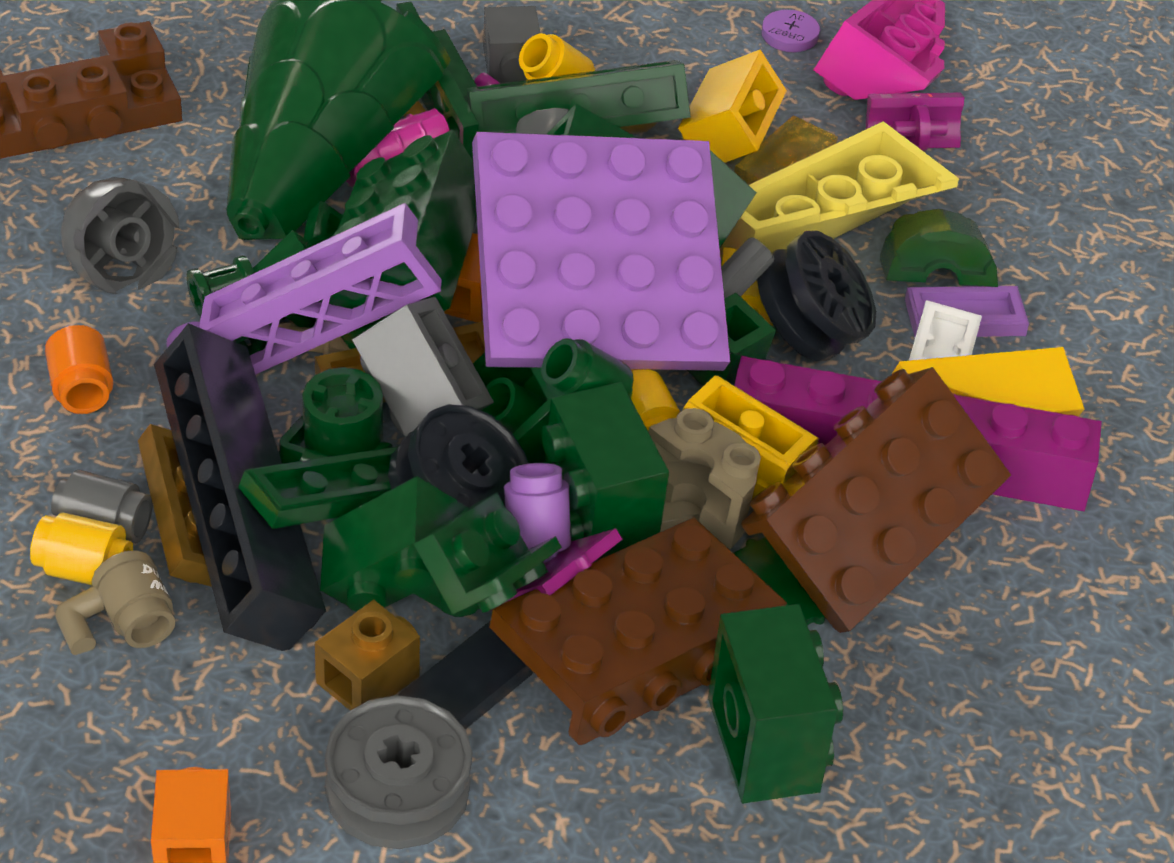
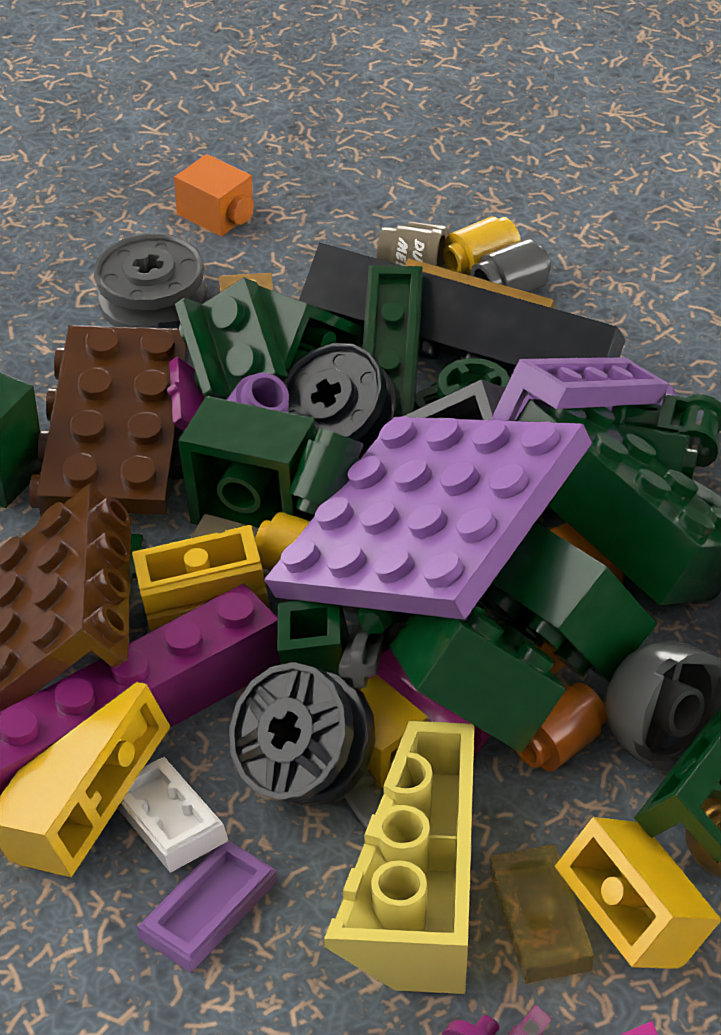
camera: 135 degrees right, 0 degrees up
orange brick [45,325,113,414] -> none
dark tan cylinder [648,408,761,549] -> none
dark green cylinder [880,209,998,287] -> none

